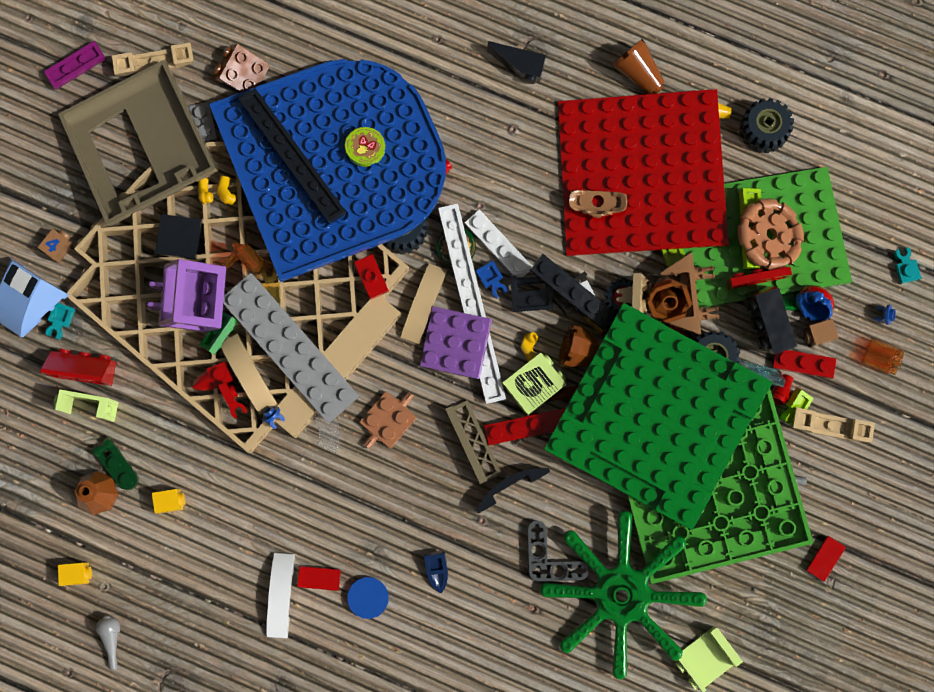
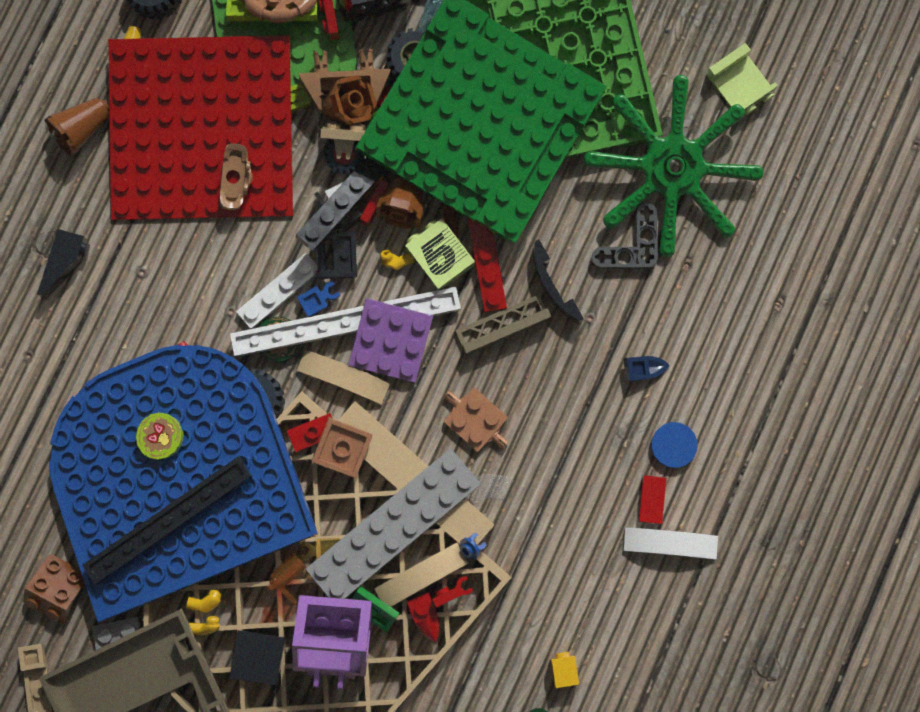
camera: 90 degrees left, 0 degrees up
none -> nougat plate [311,417,373,478]
none -> red tile [360,179,389,227]

